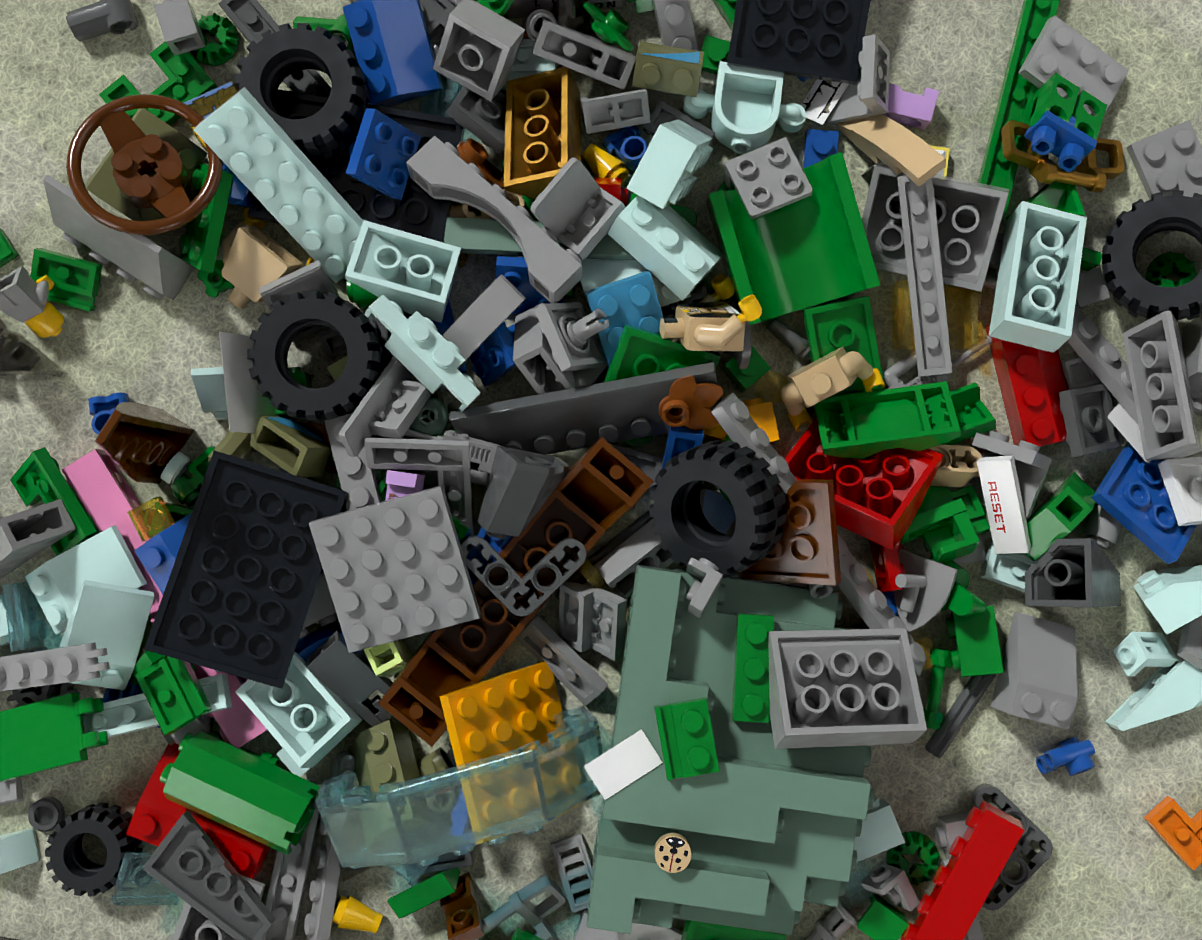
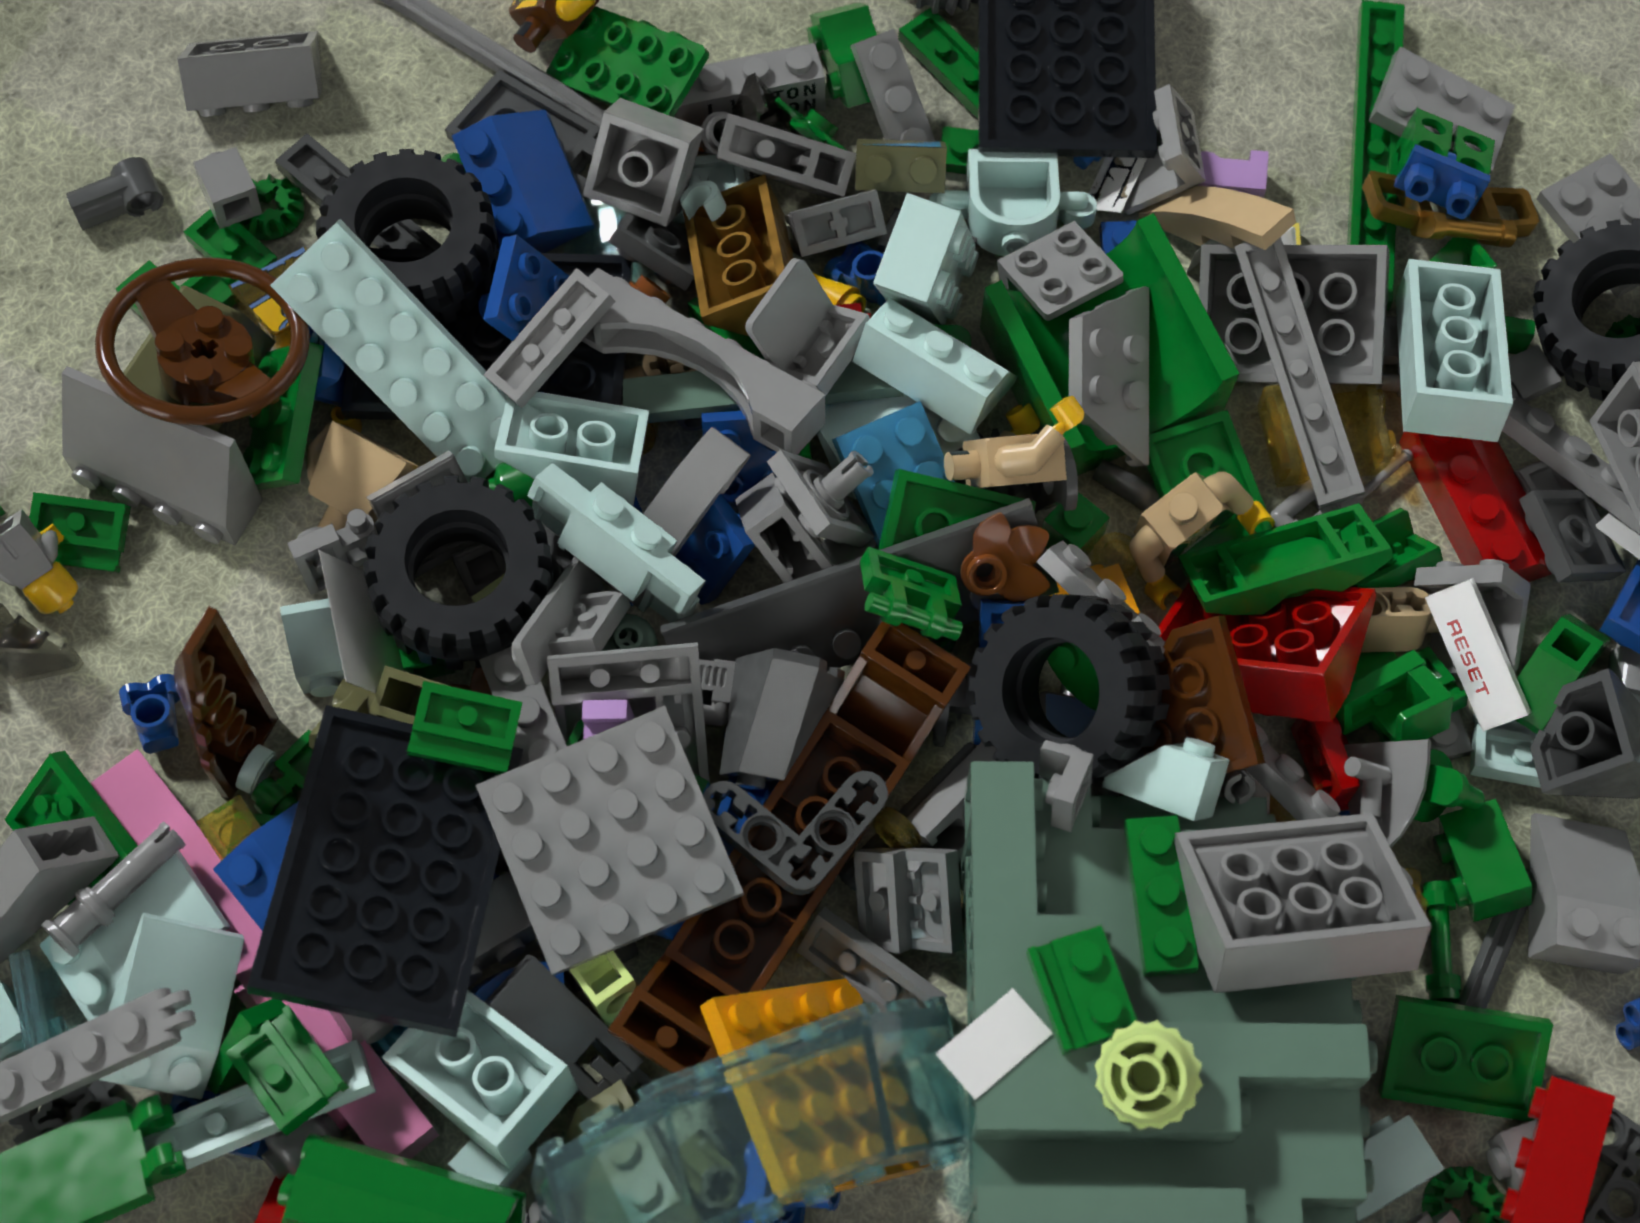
camera: 10 degrees left, 20 degrees down
green plate [197,260,235,298] -> none
tan tile [654,833,691,873] -> none
none -> light grey pin [41,822,186,958]
none -> light grey plate [287,509,377,595]
none -> green plate [407,681,523,774]
none -> light grey plate [484,268,615,408]
none -> light aqua piece [680,175,726,222]
none -> green plate [860,546,963,640]
none -> light grey wing [1069,286,1149,467]
none -> yellowish green piece [1094,1020,1203,1130]
none -> light aqua slope [1102,738,1230,821]
none -> green plate [1378,994,1553,1122]

